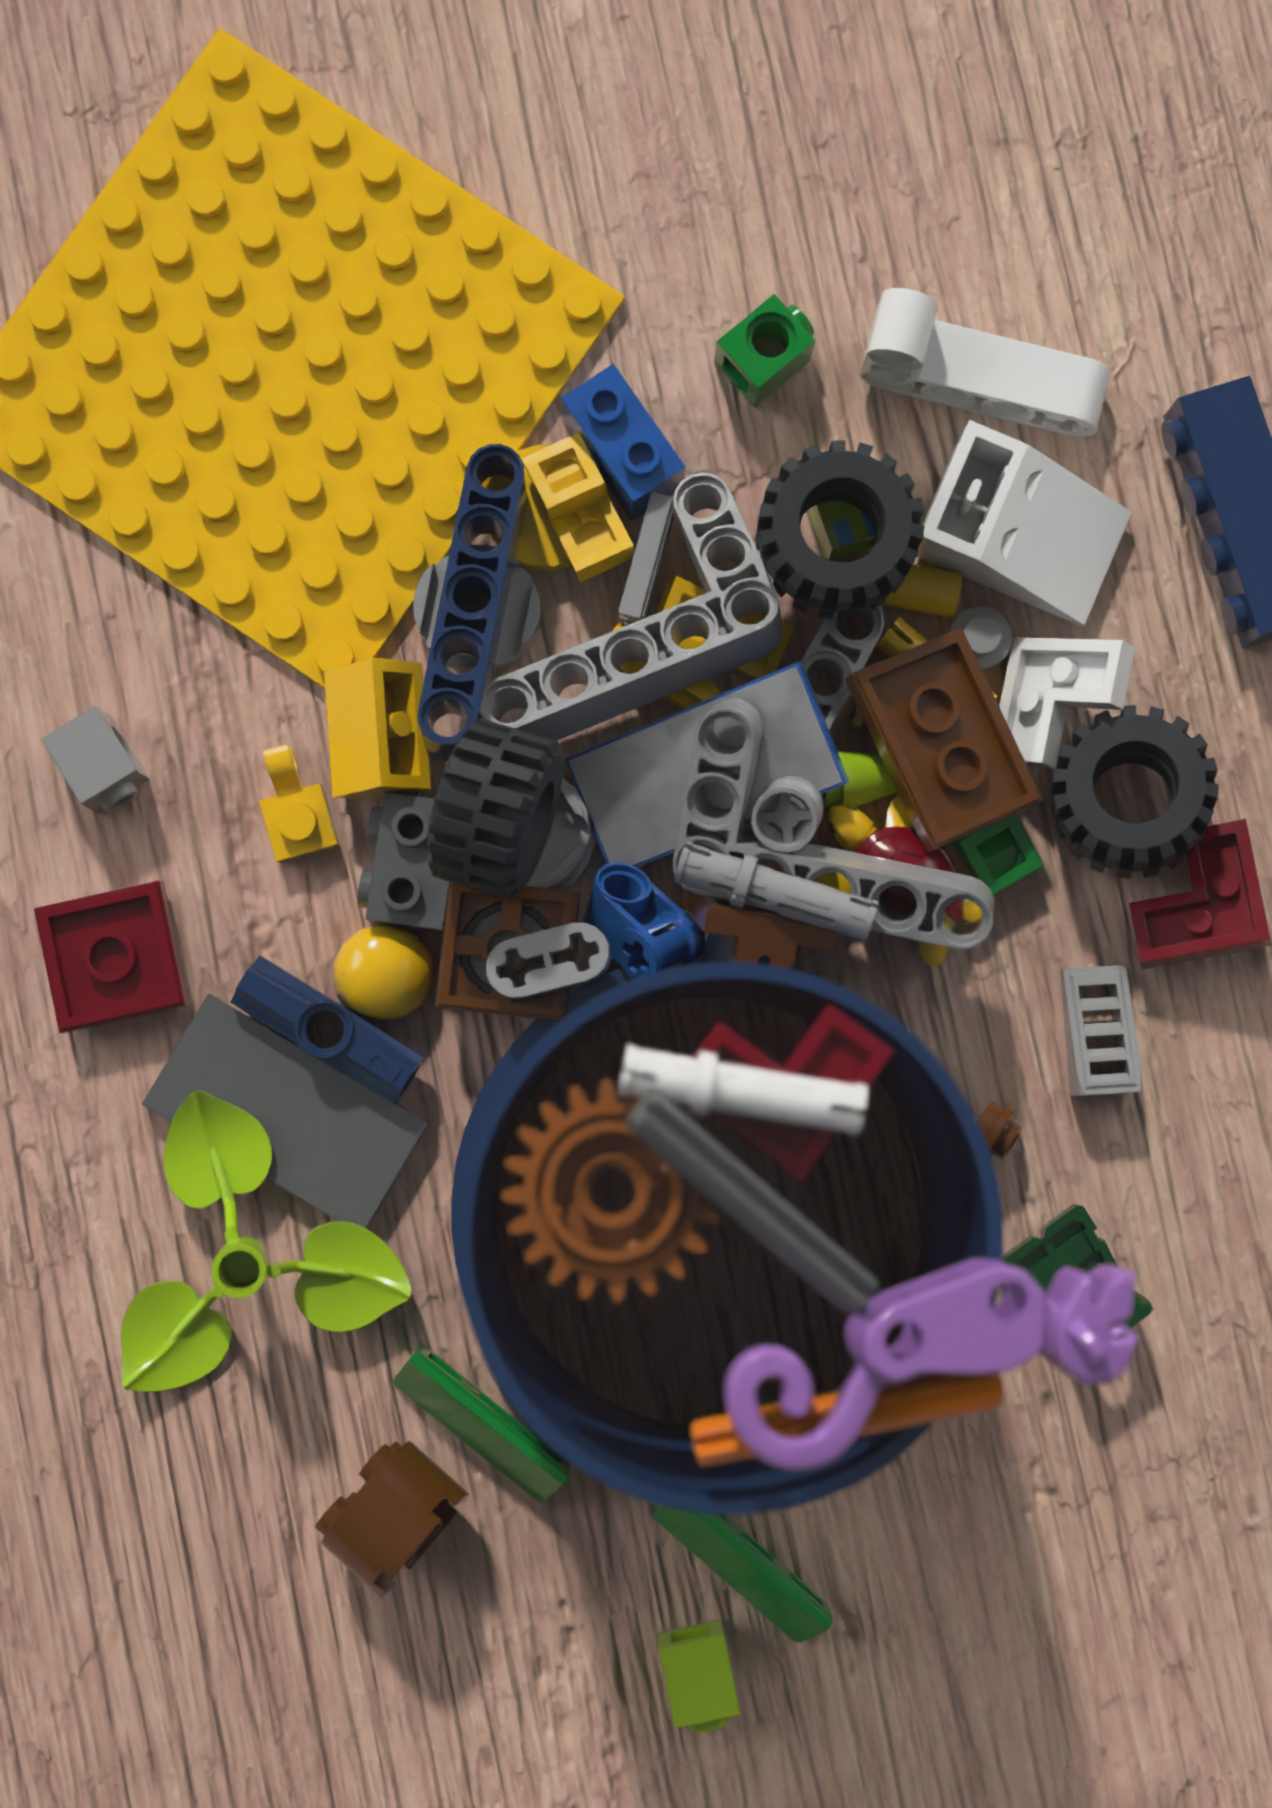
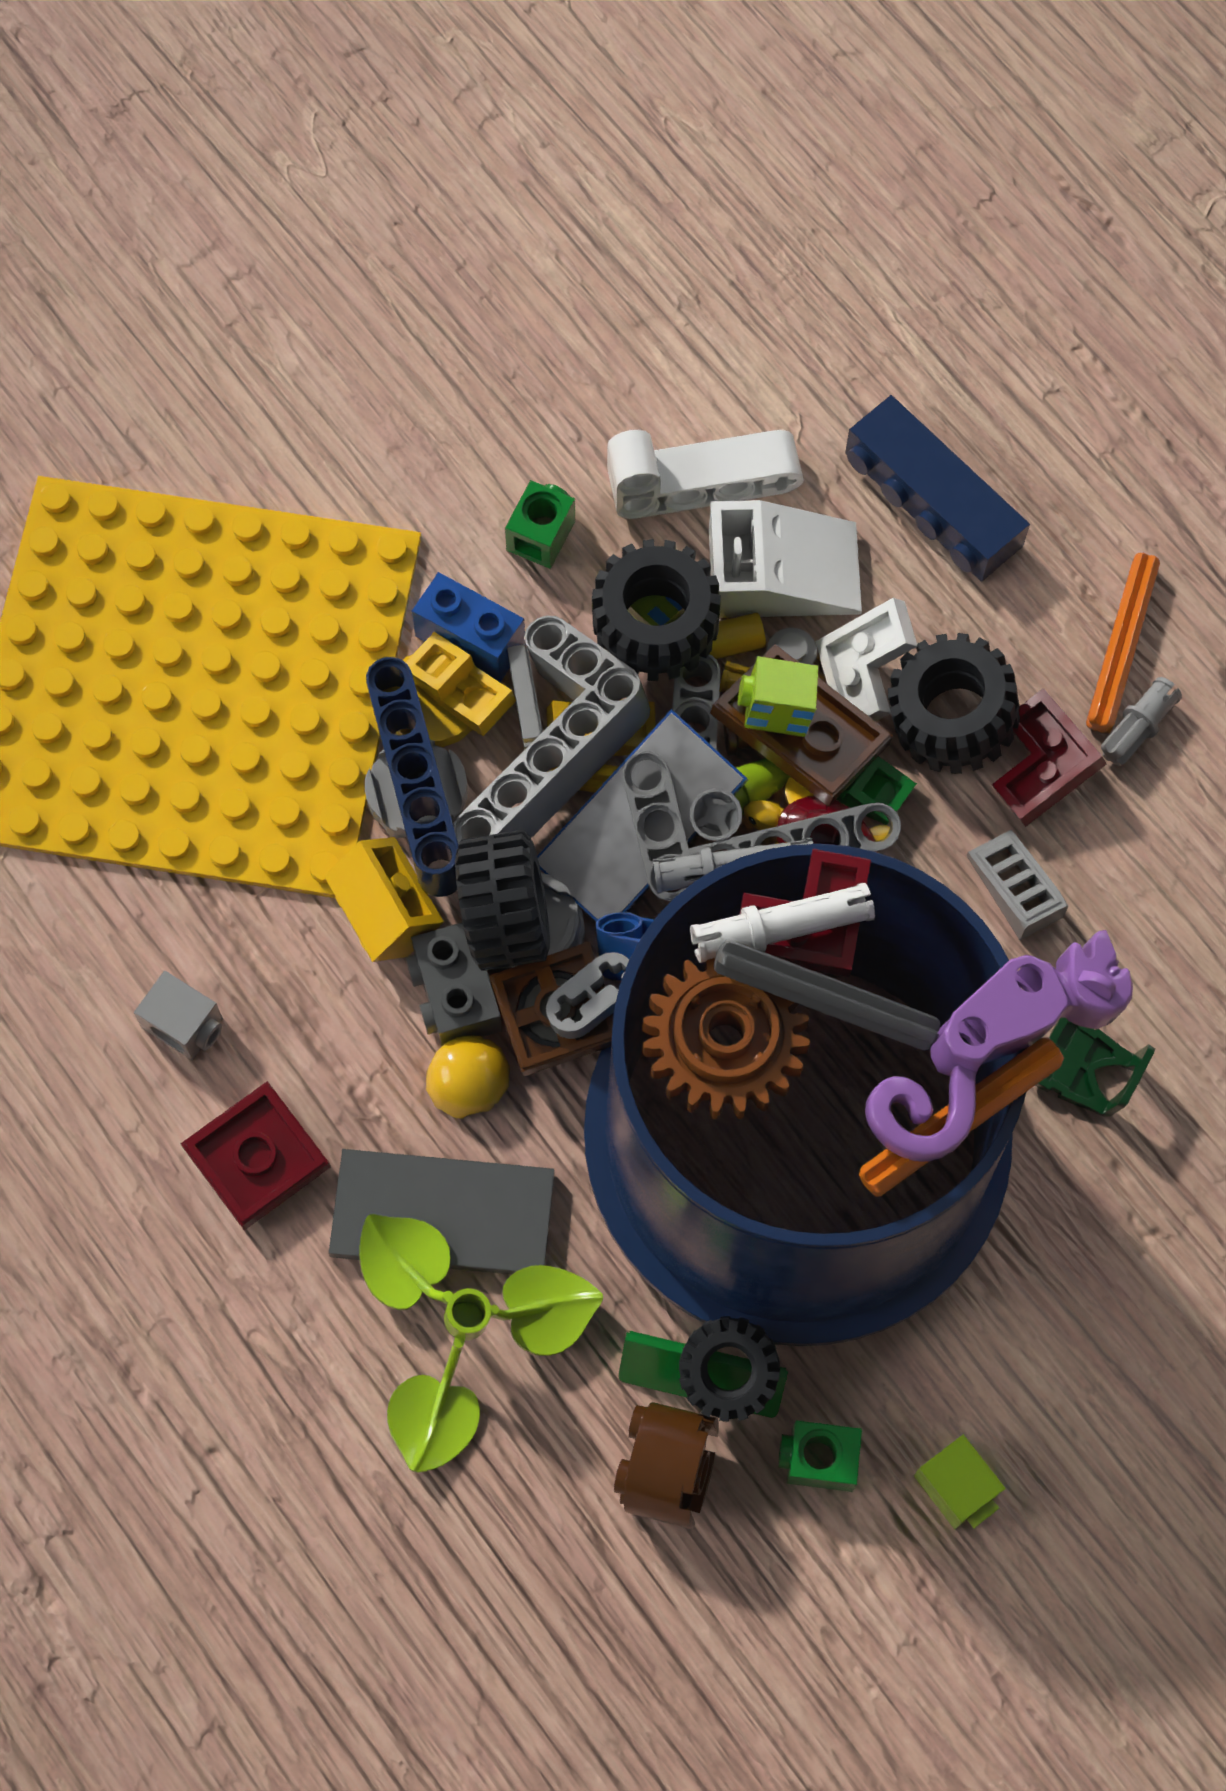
camera: 20 degrees left, 15 degrees down
dark blue piece [230,955,425,1104] -> none
yellow plate [259,744,340,863] -> none
green slope [653,1505,833,1642] -> none
none -> black tyre [678,1316,780,1422]
none -> lime brick [738,656,818,737]
none -> green brick [778,1420,862,1492]

